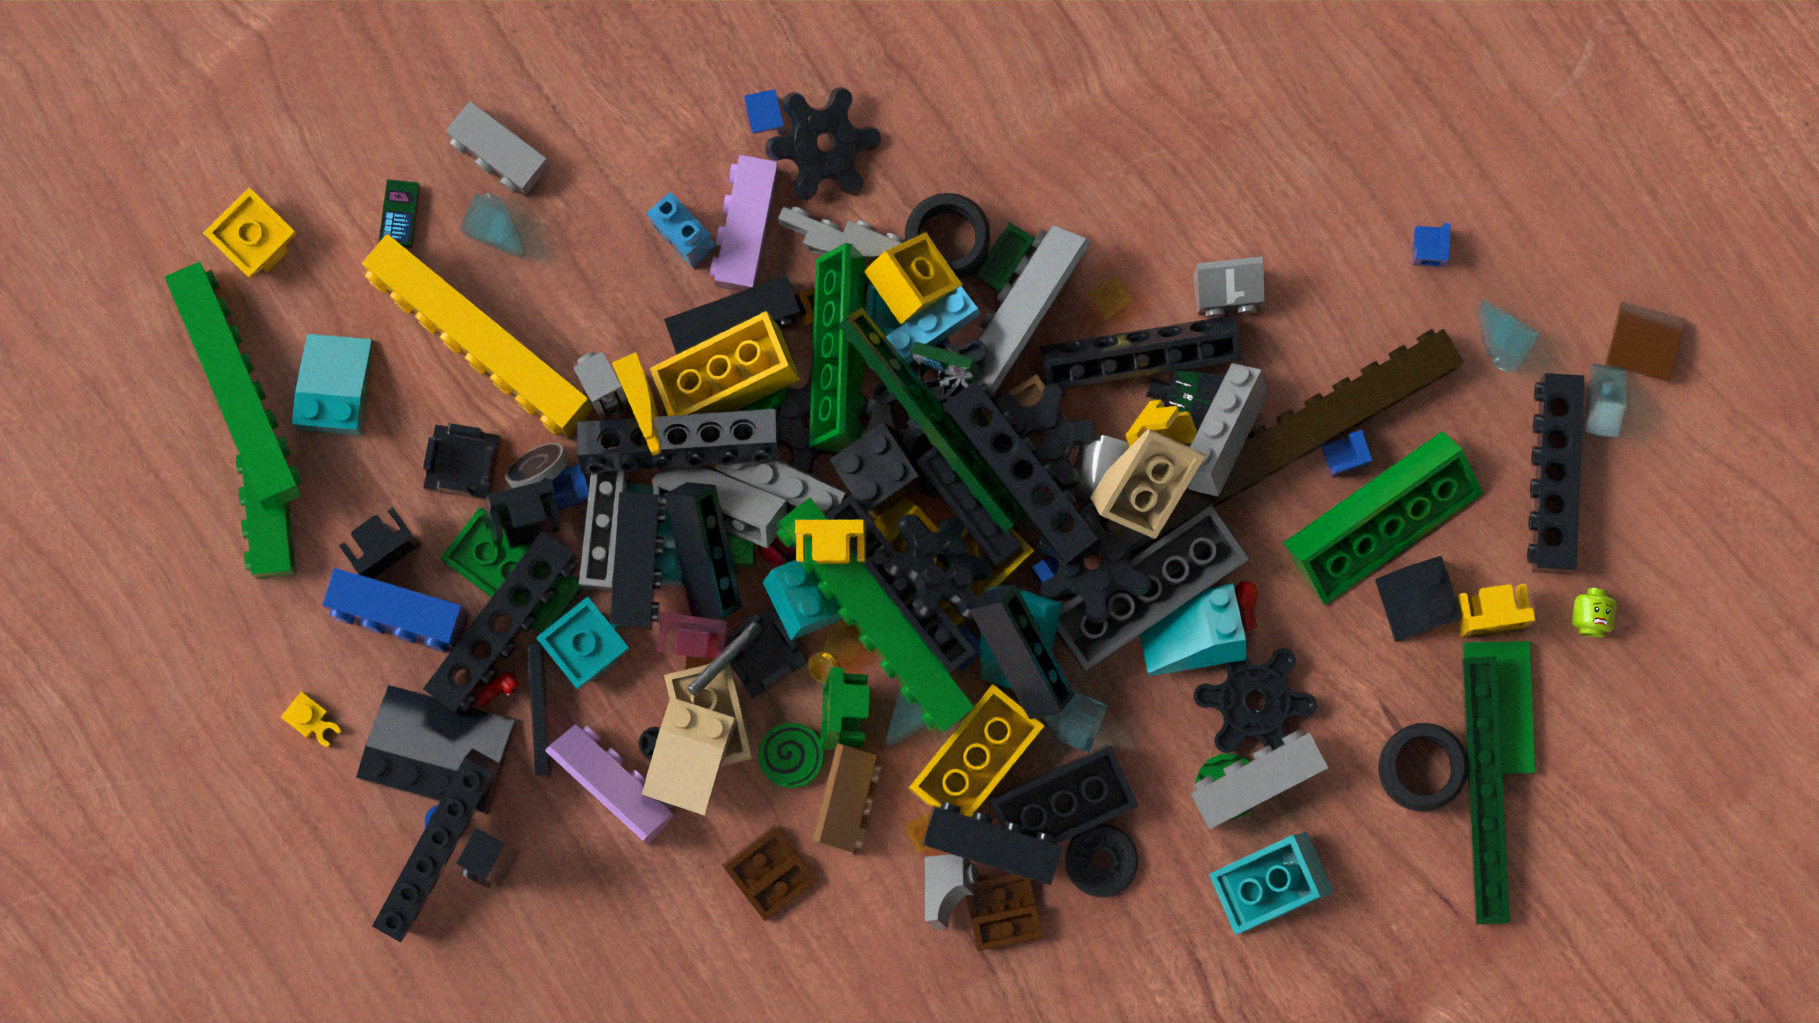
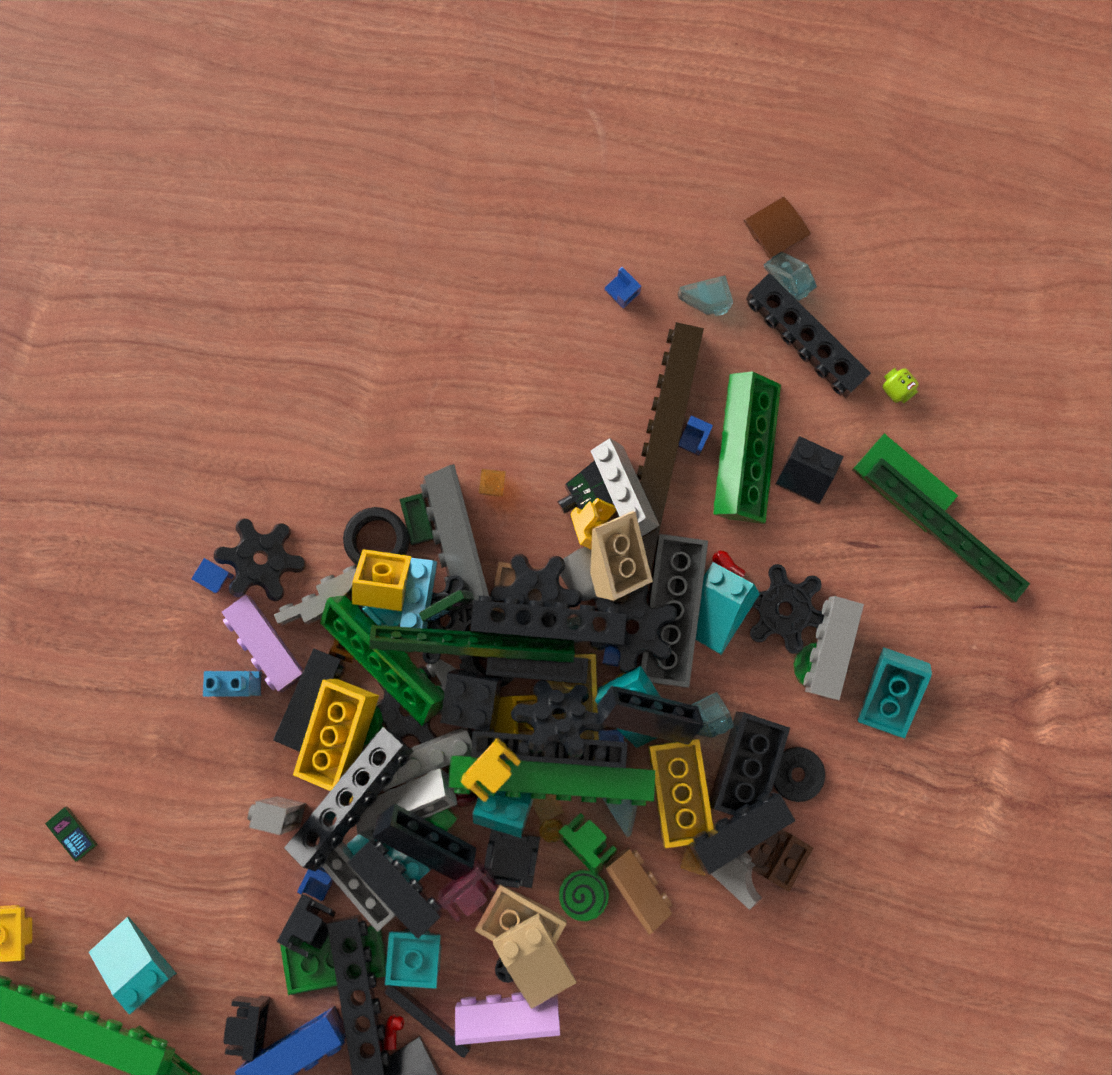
camera: 50 degrees left, 0 degrees up
yellow brick [361,234,593,439] -> none
black panel [423,423,501,500] -> none
light grey brick [446,101,549,196] -> none
clear light blue slope [460,192,525,259] -> none
tile [505,443,568,488] -> none
yellow wedge [612,352,661,456] -> none
flat silver piece [688,621,761,696] -> none
reddish brown slope [722,825,817,921] -> none
black brick [1039,315,1242,388] -> none
light grey slope [1193,256,1265,318] -> none
black tyre [1378,723,1468,812] -> none
yellow panel [1456,584,1535,638] -> none

